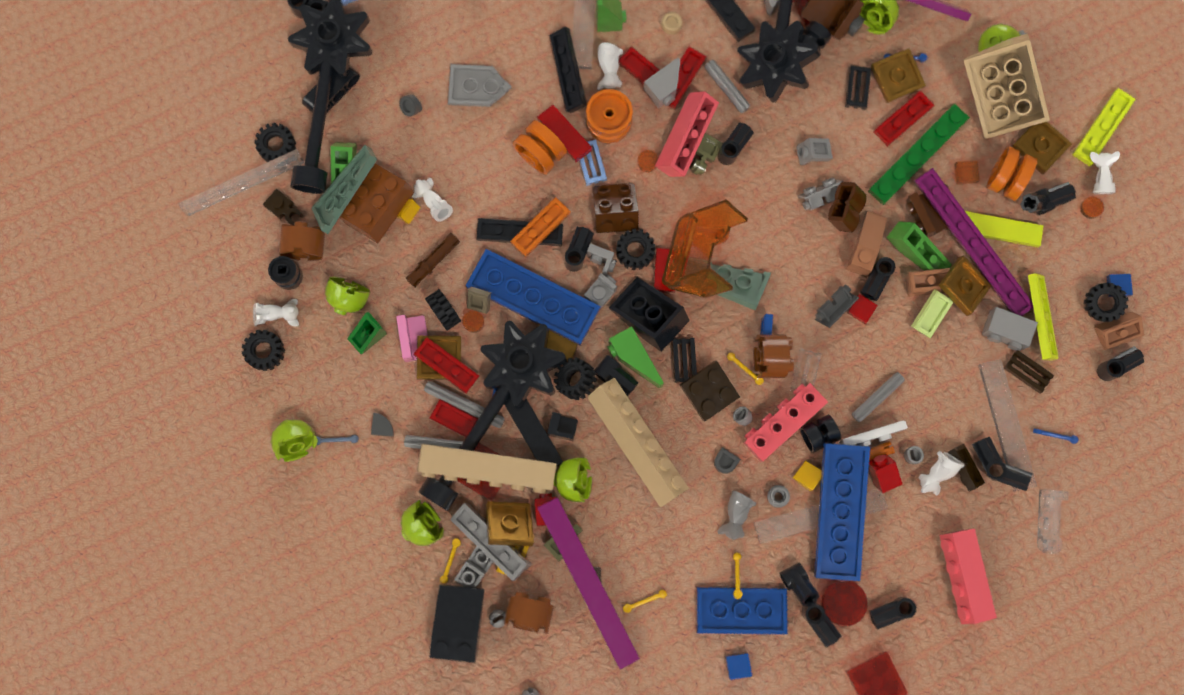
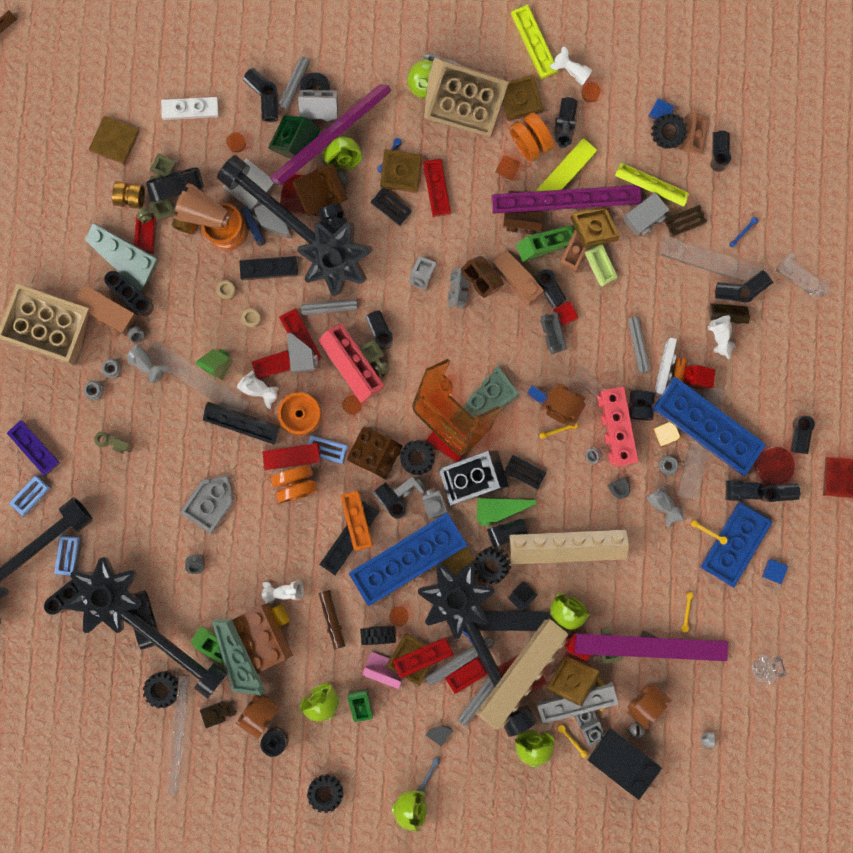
camera: 55 degrees left, 5 degrees up
white animal [253,299,299,327] -> none
dark tan tile [467,286,491,314] -> none
dark brown plate [680,361,740,422] -> none
green plate [868,103,970,205] -> none
light grey hinge [904,446,924,464] -> none
coral brick [939,528,997,624] -> none

